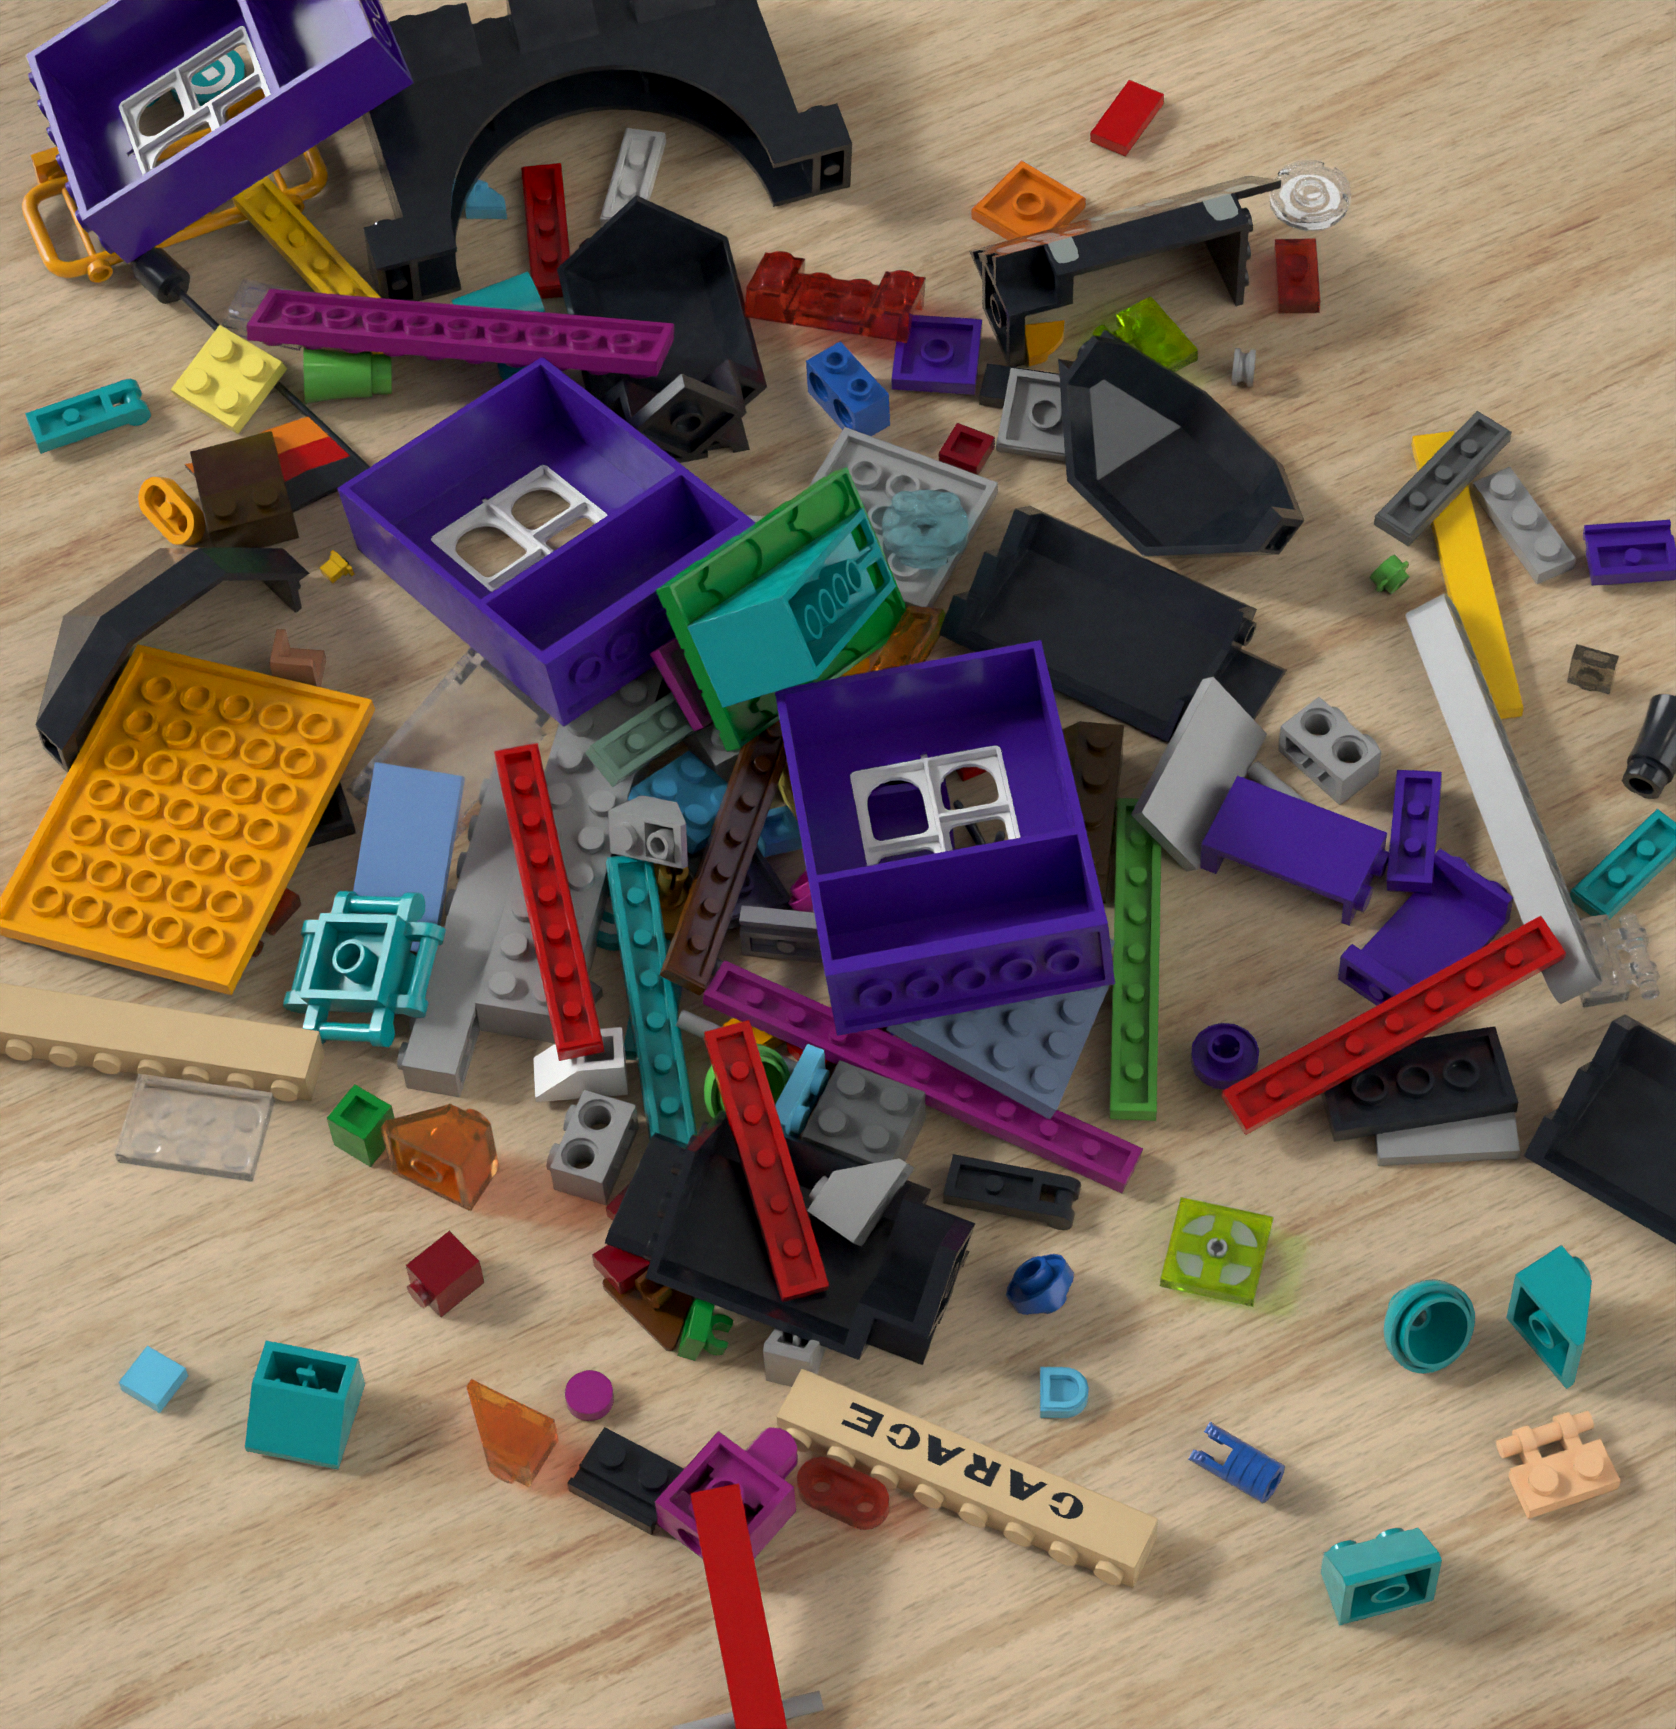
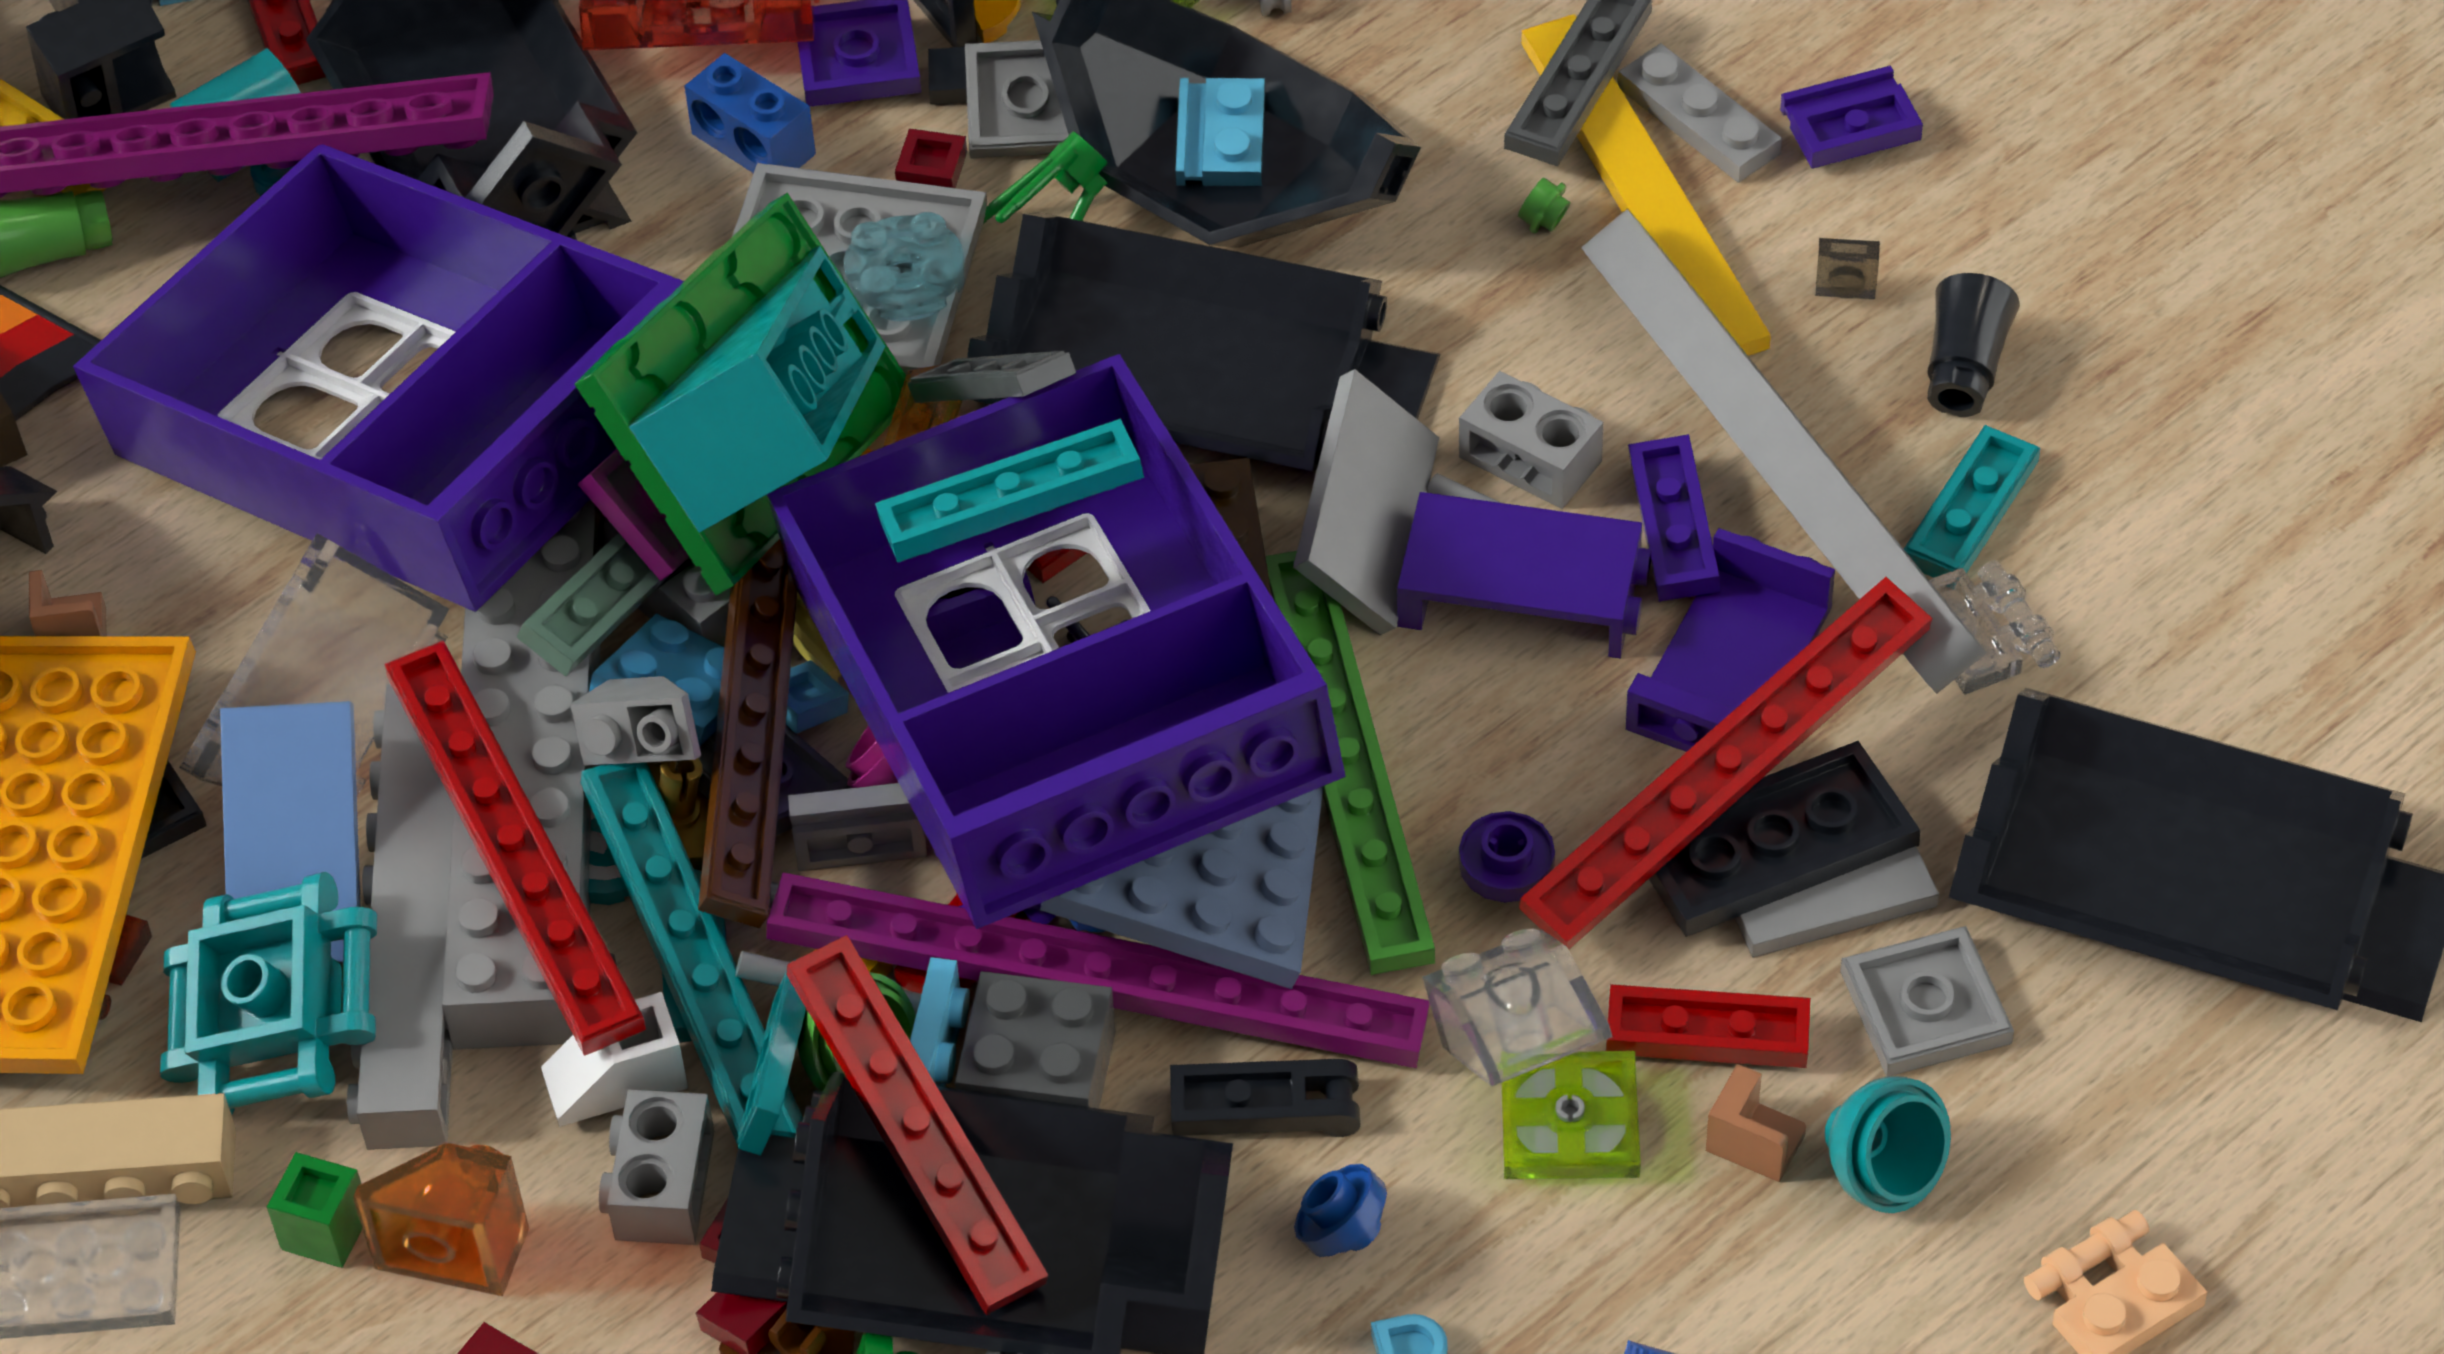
camera: 15 degrees left, 5 degrees down
yellow piece [319,550,355,584] -> none
light grey slope [807,1158,915,1247] -> none
teal slope [1506,1245,1592,1389] -> none
none -> teal tile [737,959,806,1156]
none -> teal plate [875,419,1144,562]
none -> dark grey tile [907,351,1076,403]
none -> green plant [983,131,1108,224]
none -> medium azure plate [1176,78,1265,186]
none -> clear slope [1422,929,1613,1087]
none -> red plate [1606,984,1811,1068]
none -> nougat panel [1706,1064,1806,1182]
none -> light grey tile [1840,926,2014,1077]

